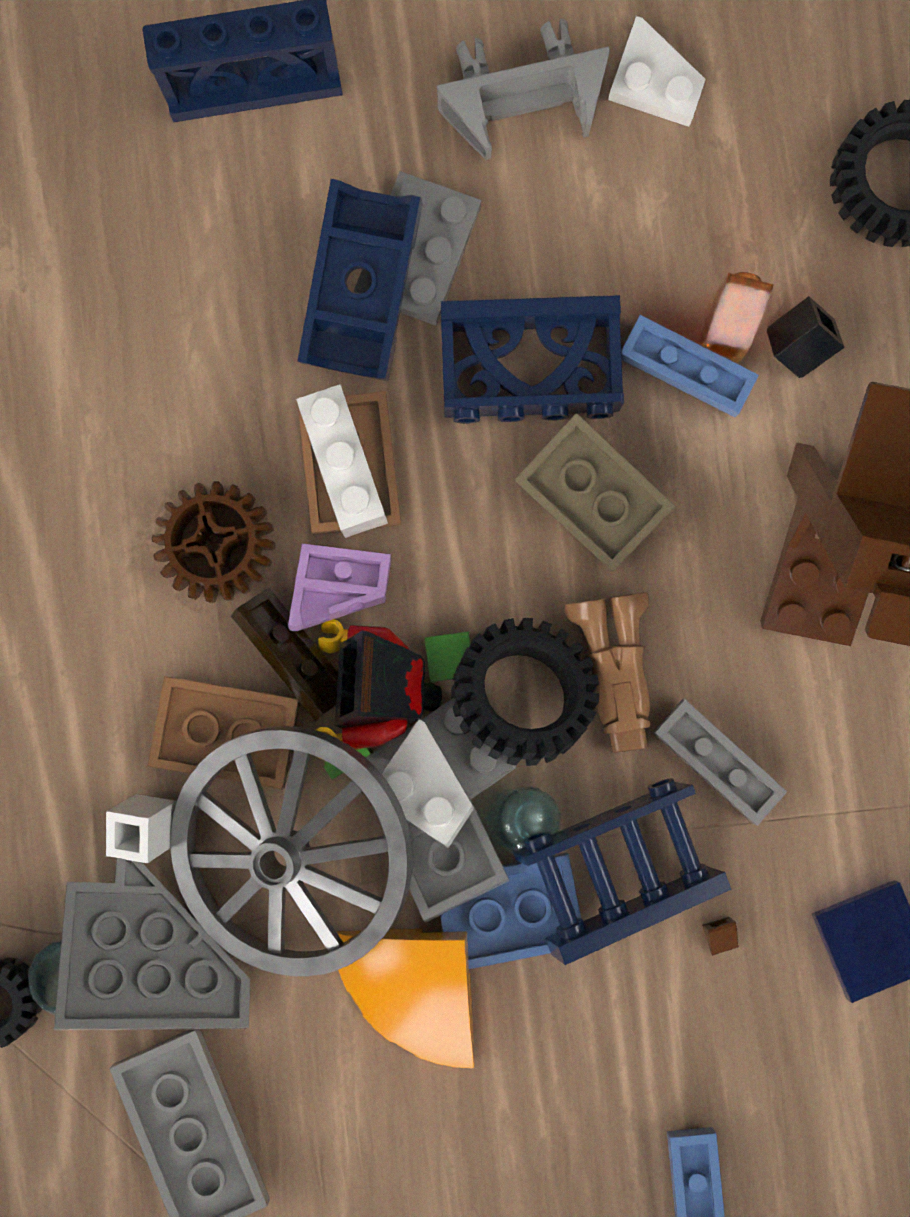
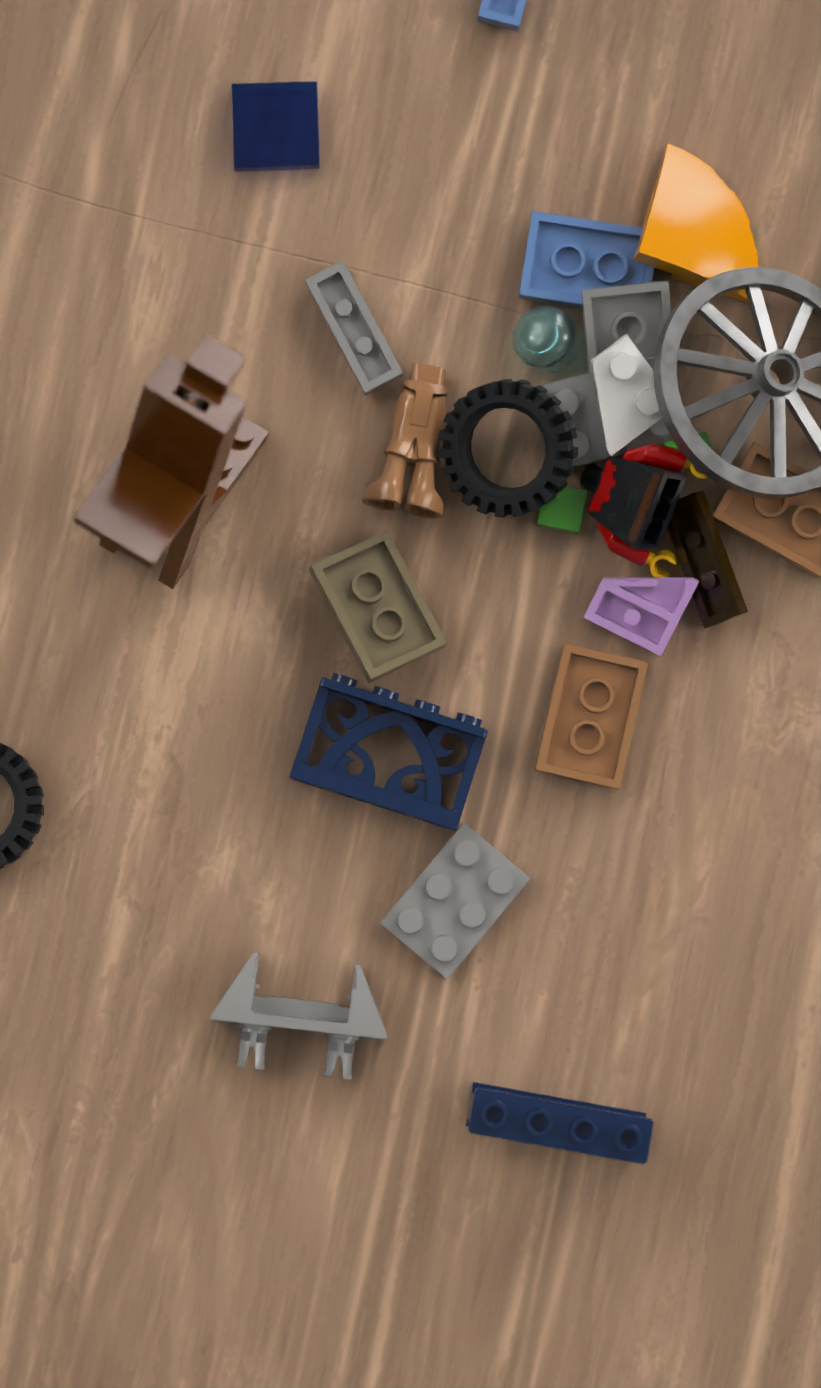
camera: 160 degrees left, 0 degrees up
reddish brown gear [152,481,276,603] -> none
white brick [296,384,388,538] -> none
dark blue piece [297,179,423,382] -> none
dark blue fence [513,778,732,965] -> none
white wing [608,16,706,127] -> none
medium blue plate [621,315,759,418] -> none
clear orange slope [699,272,774,363] -> none
reddish brown piece [702,917,739,956] -> none
black panel [766,296,845,378] -> none

